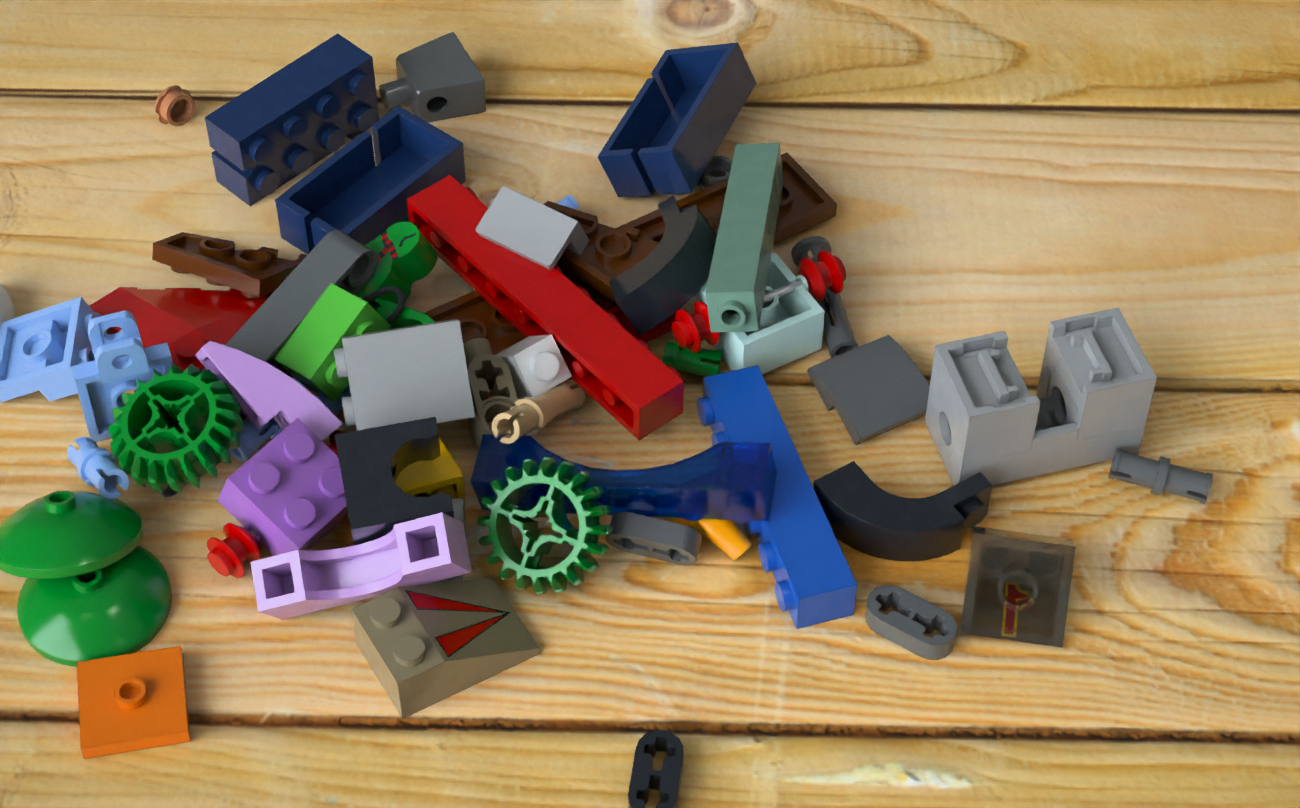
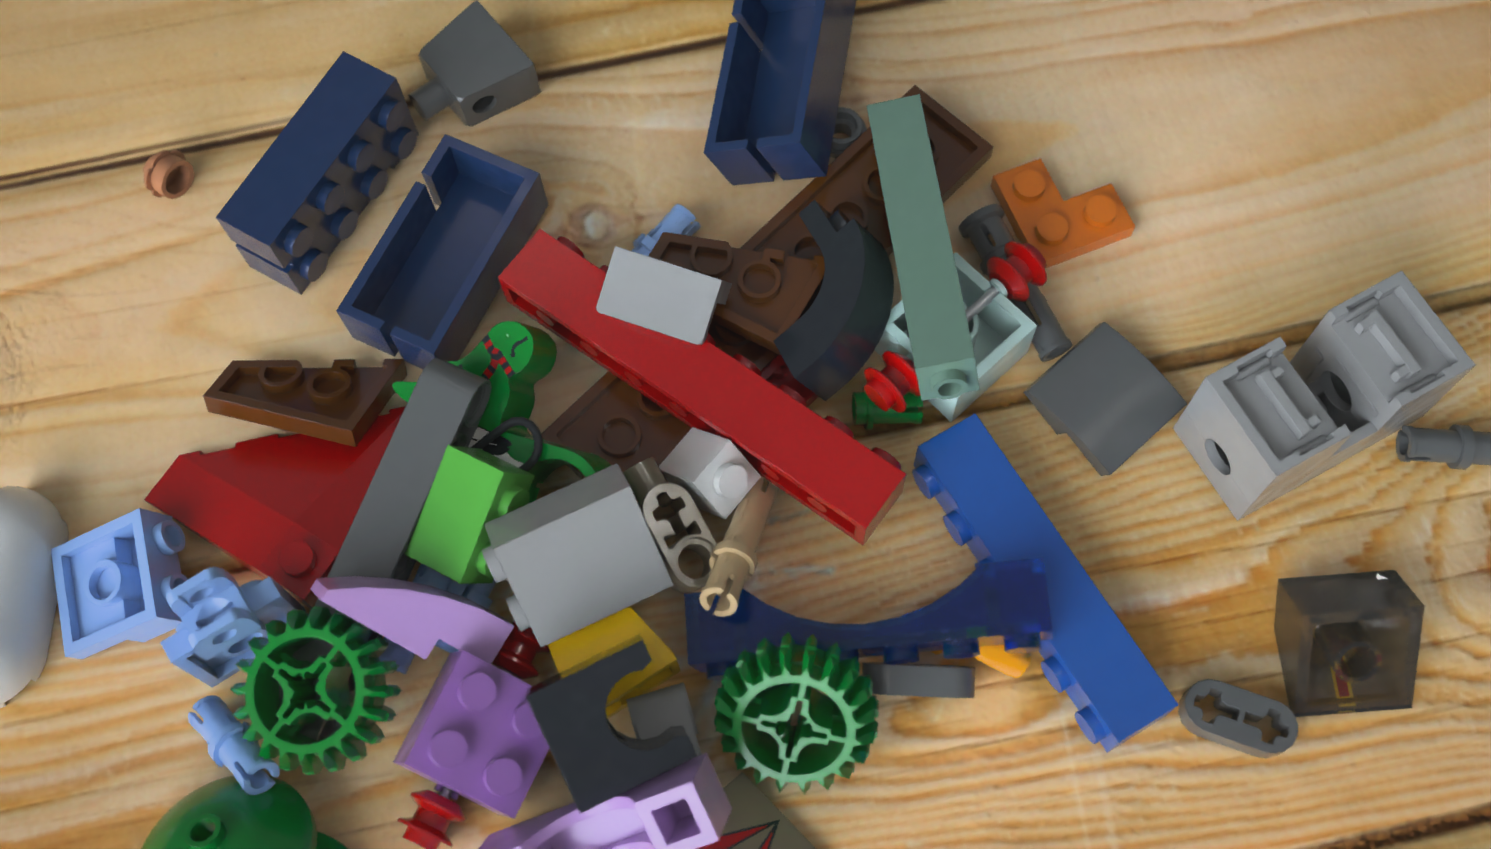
camera: 10 degrees left, 20 degrees up
black arch [813,461,992,561] -> none
none -> orange plate [991,158,1135,269]

